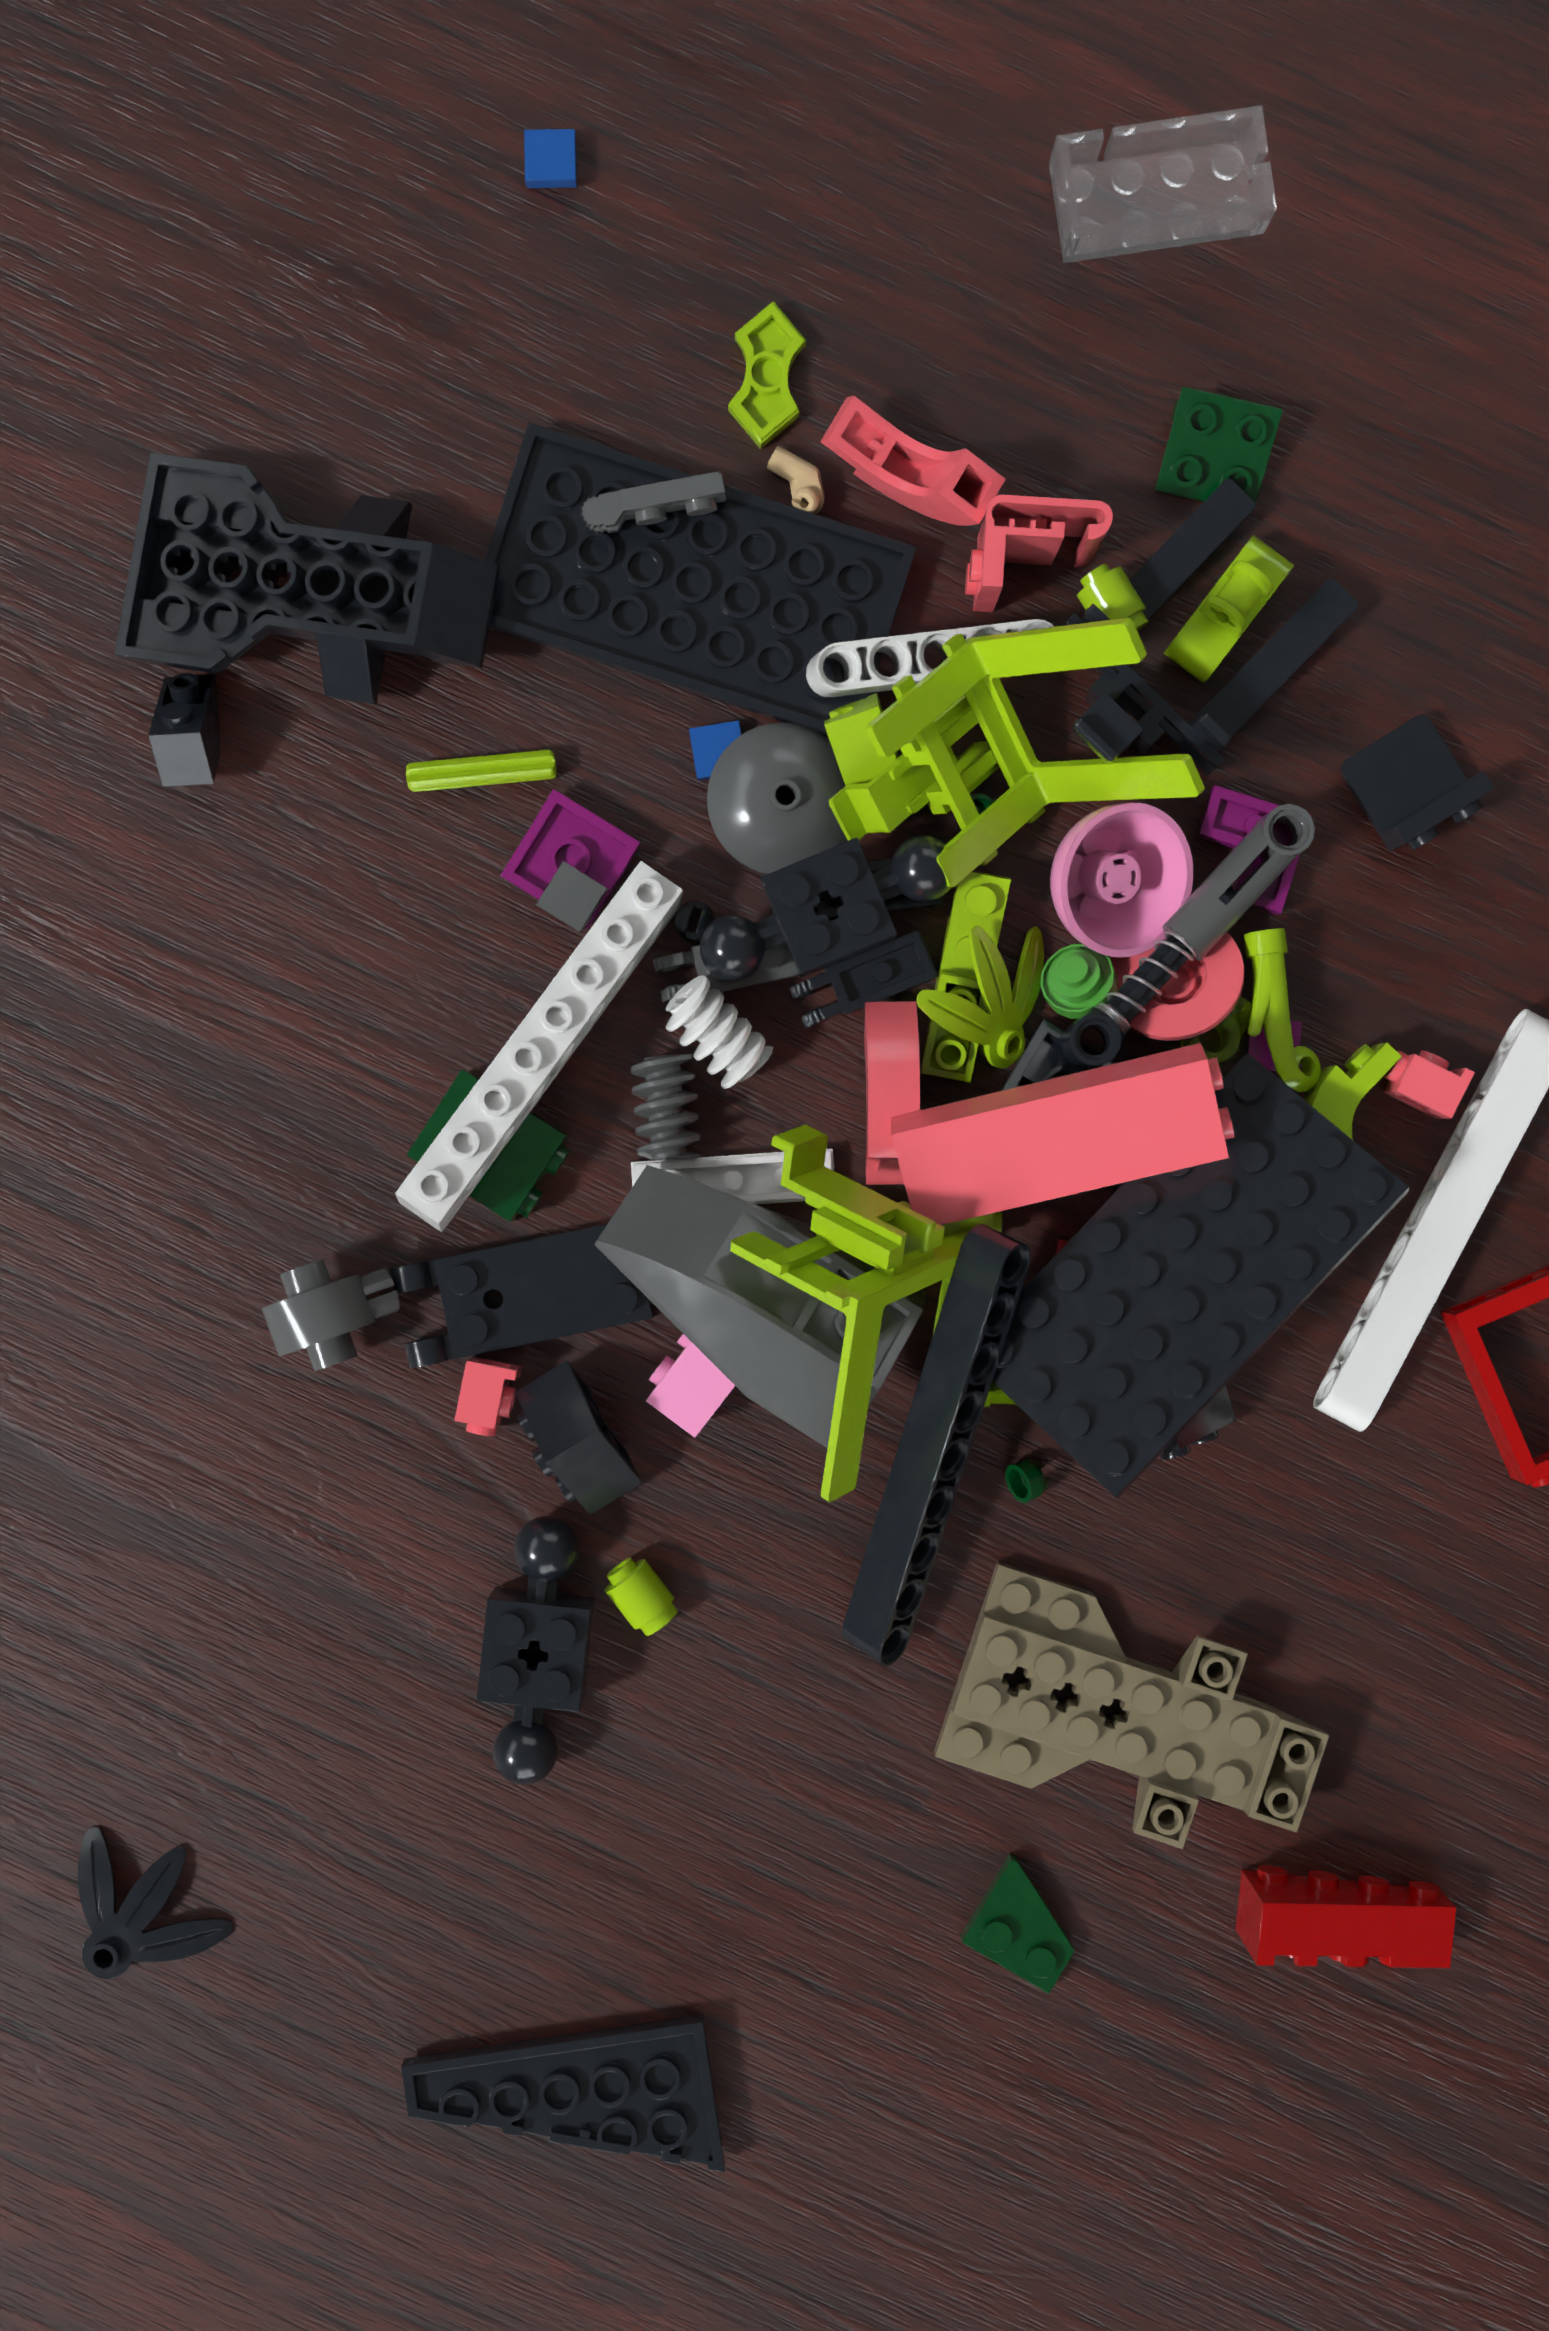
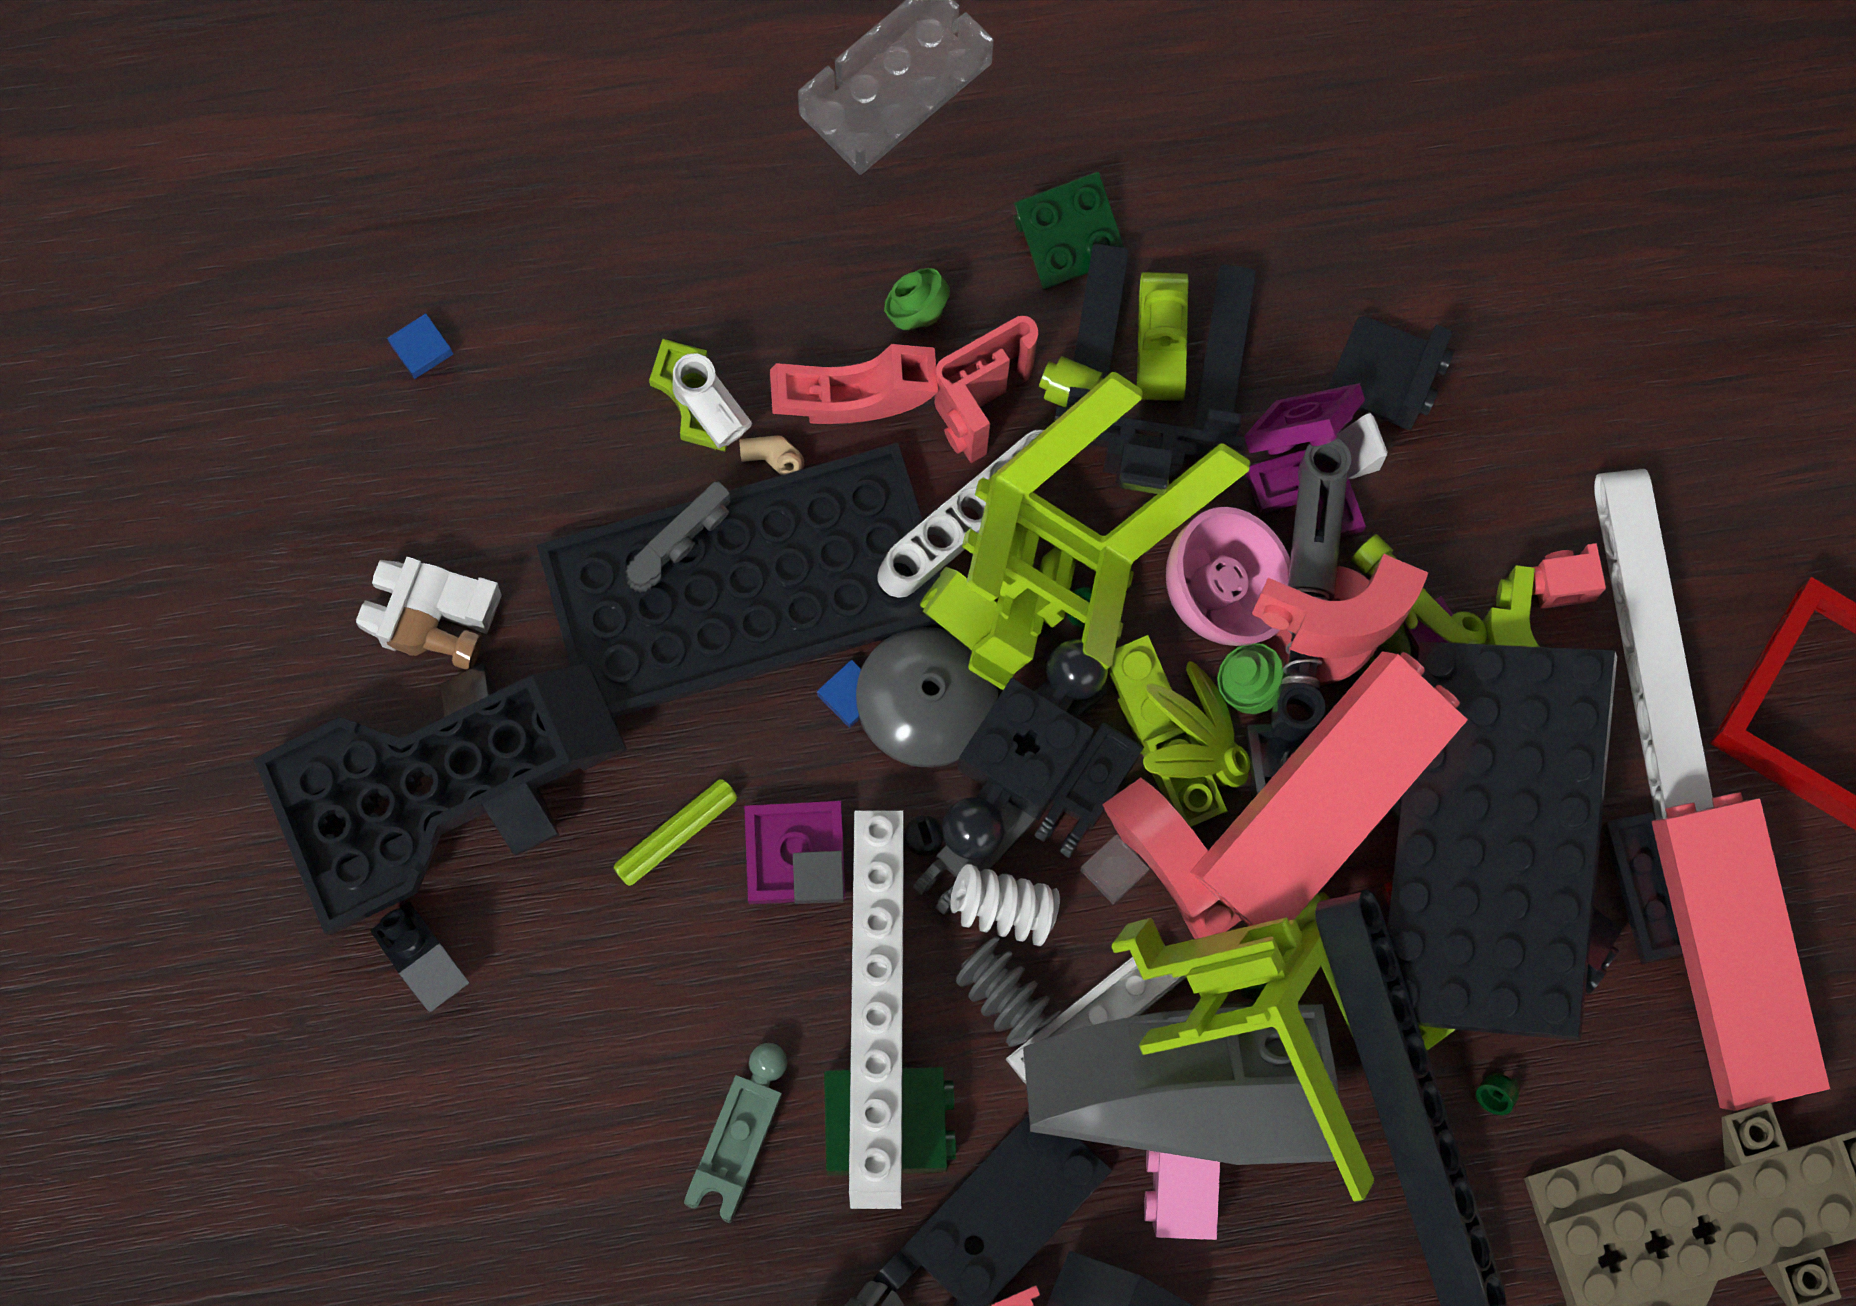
camera: 35 degrees left, 15 degrees down
none -> white hips [356,557,502,670]
none -> white piece [673,353,752,449]
none -> sand green plate [684,1043,788,1223]
none -> bright green plate [884,268,950,330]
none -> clear plate [1080,835,1150,905]
none -> magenta plate [1244,383,1365,455]
none -> coral arch [1251,554,1428,658]
none -> white slope [1337,413,1388,479]
none -> black plate [1603,812,1683,965]
none -> coral brick [1651,792,1830,1111]

